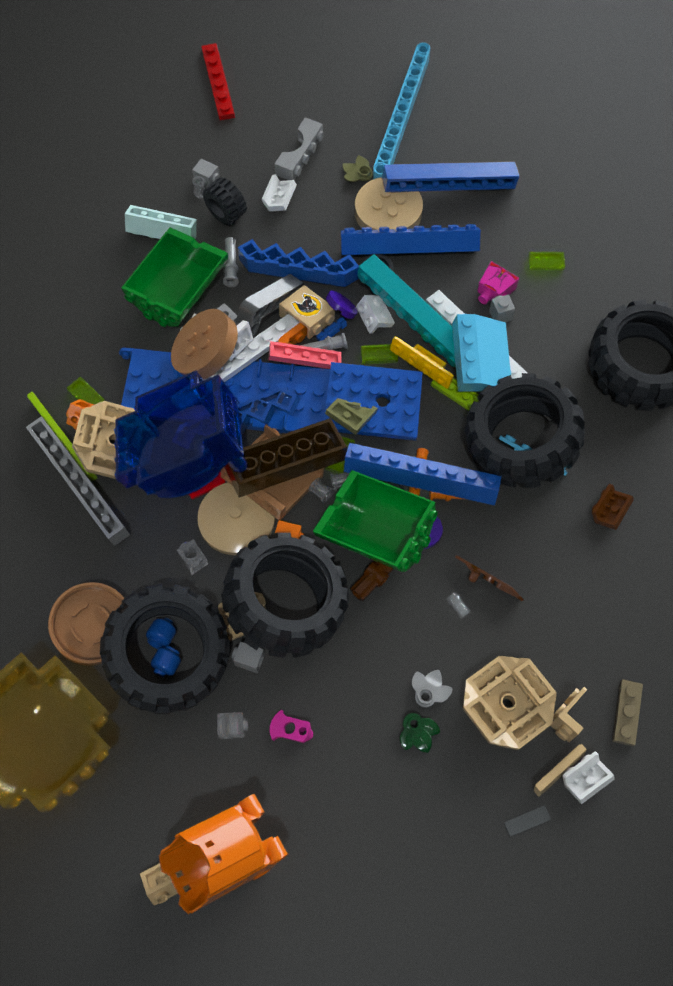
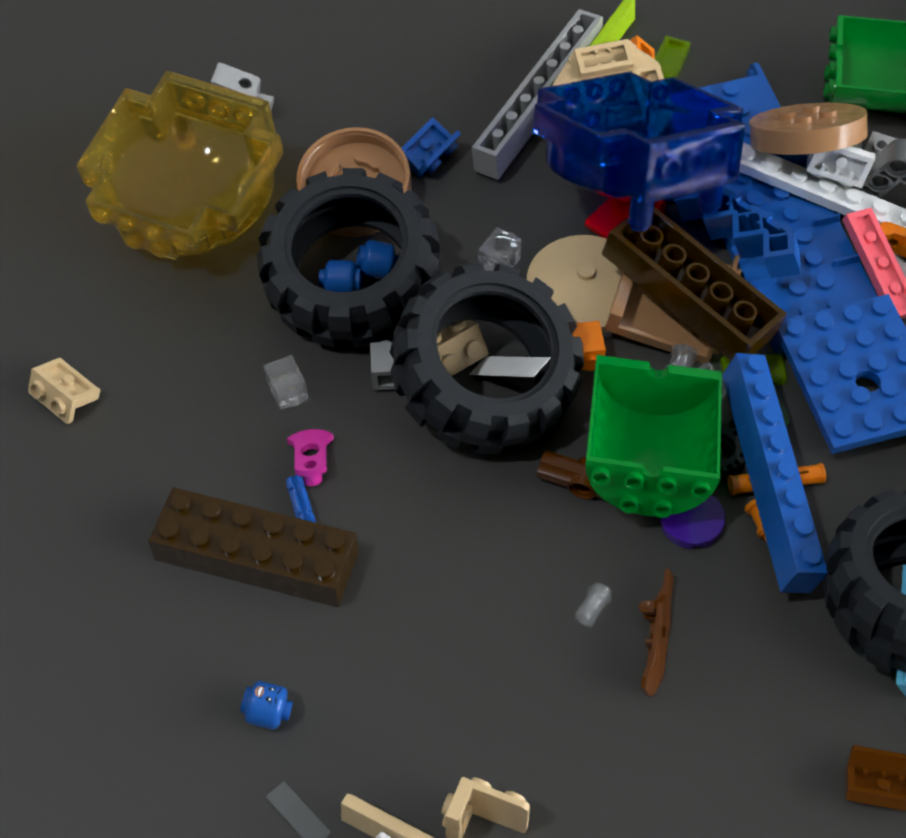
camera: 70 degrees right, 10 degrees down
orange piece [159,794,288,914] -> none
olive wing [325,398,378,435] -> none
dark green plate [400,713,440,753] -> none
light grey plate [412,670,453,708] -> none
tan piece [463,656,557,750] -> none
none -> dark brown brick [148,487,359,607]
none -> blue head [240,681,293,730]
none -> blue axle [286,475,316,523]
none -> blue bracket [401,117,462,178]
none -> white sticker [469,356,551,377]

